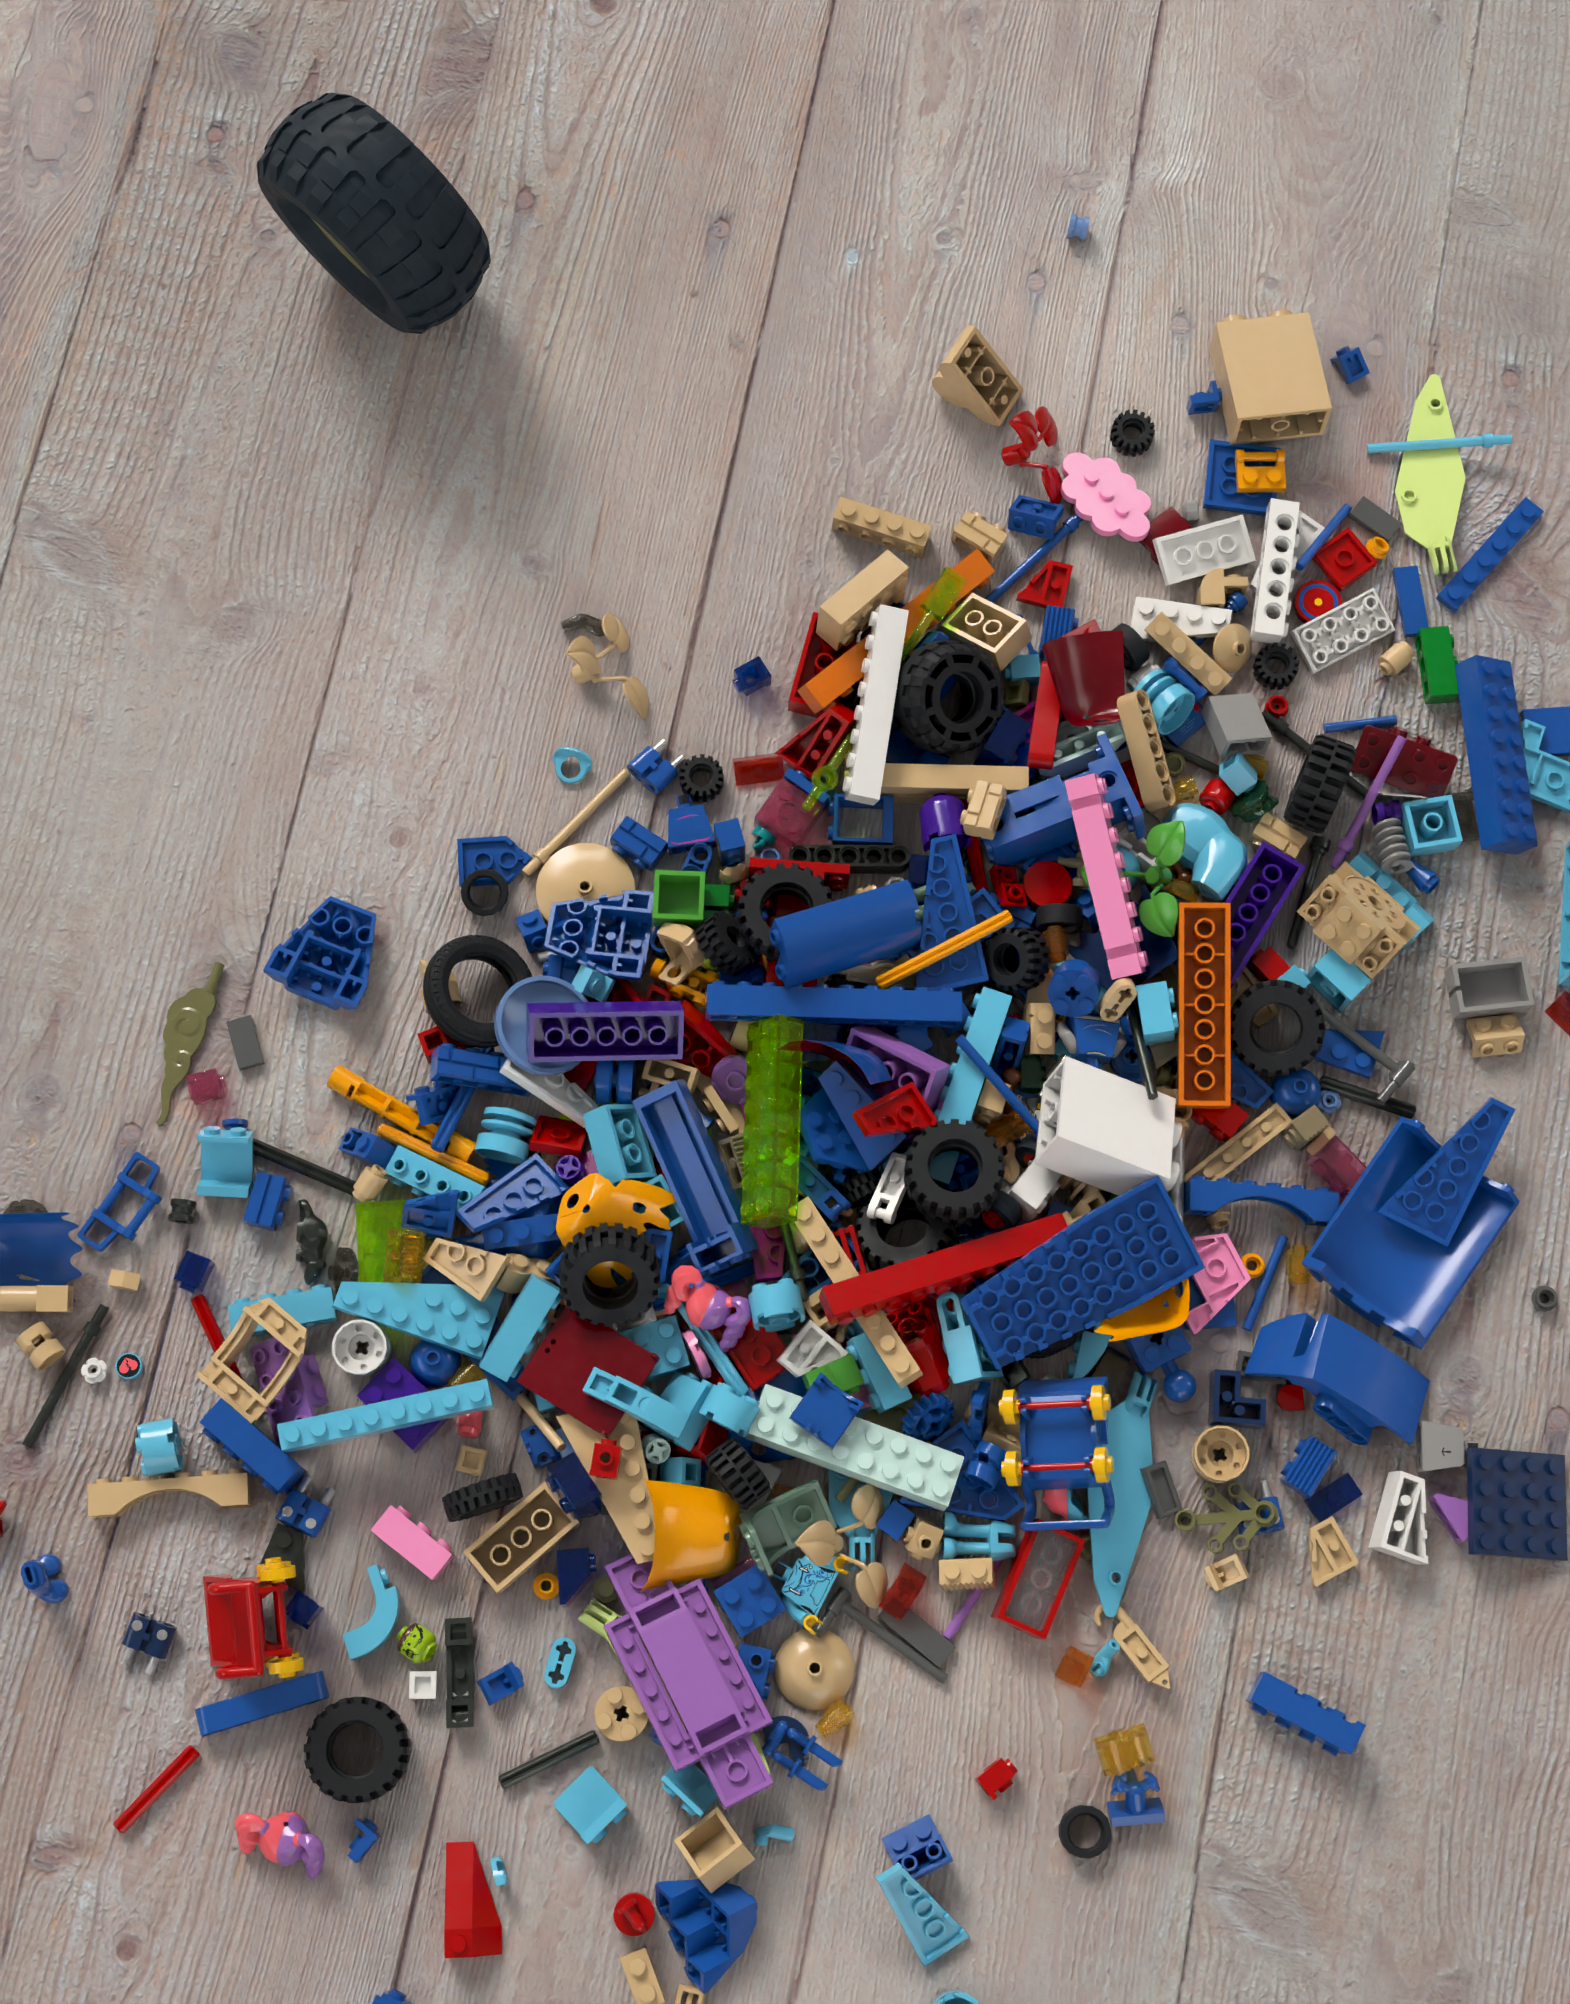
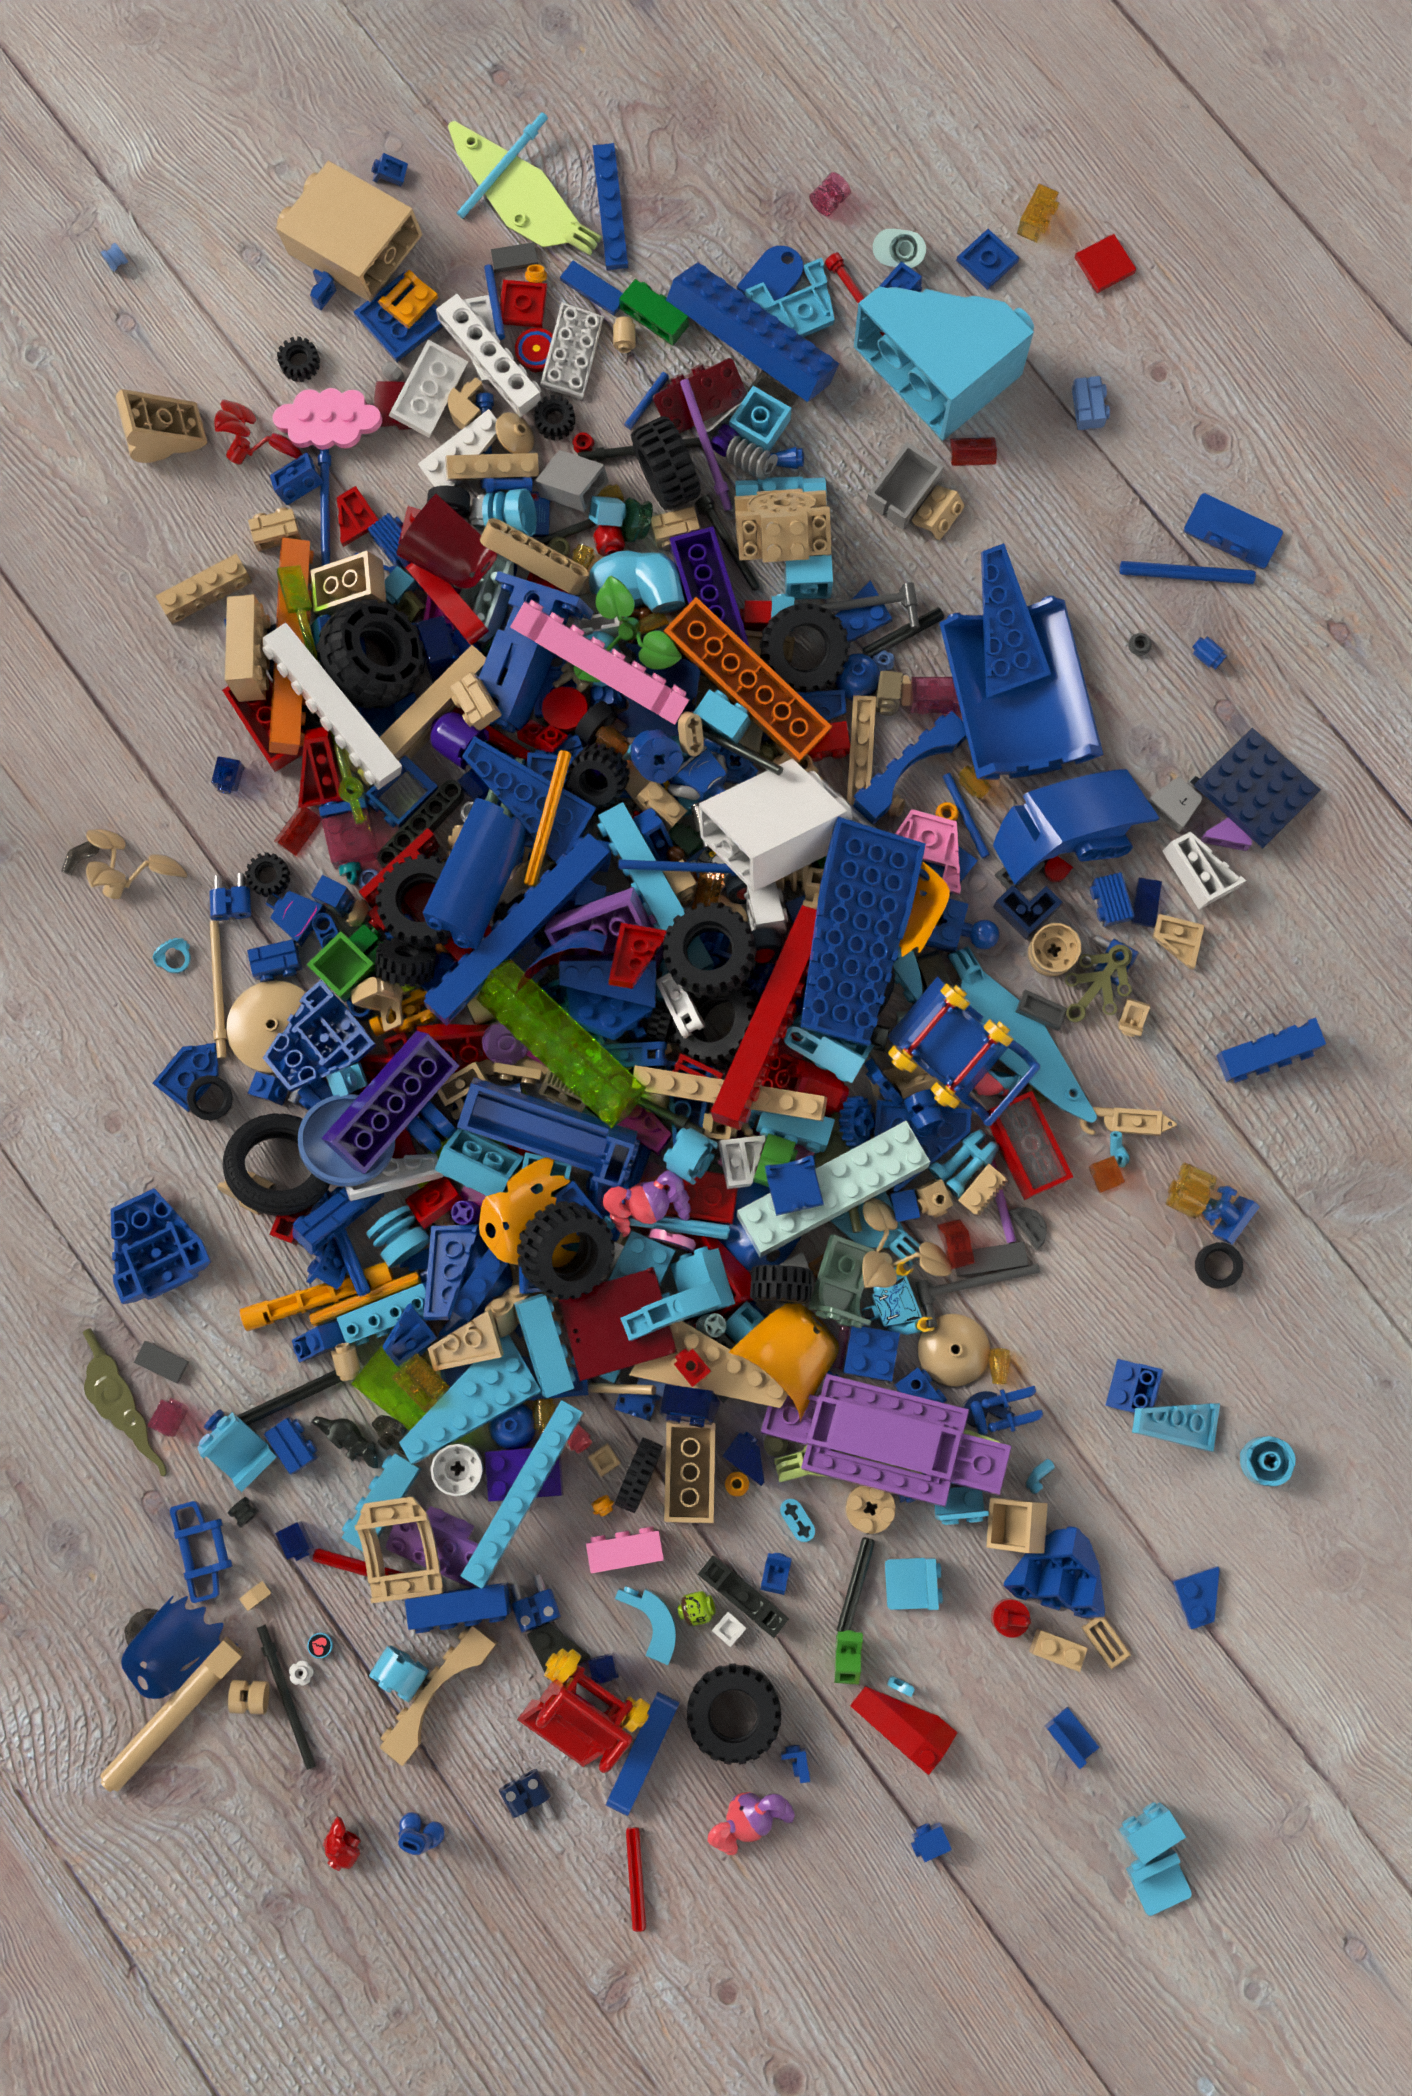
camera: 40 degrees left, 5 degrees up
medium azure brick [699,1382,760,1438] -> none
red brick [974,1758,1018,1800] -> none
none -> light orange plate [591,1495,614,1517]
none -> bright green brick [834,1630,863,1684]
none -> dark grey tile [1009,1207,1047,1250]

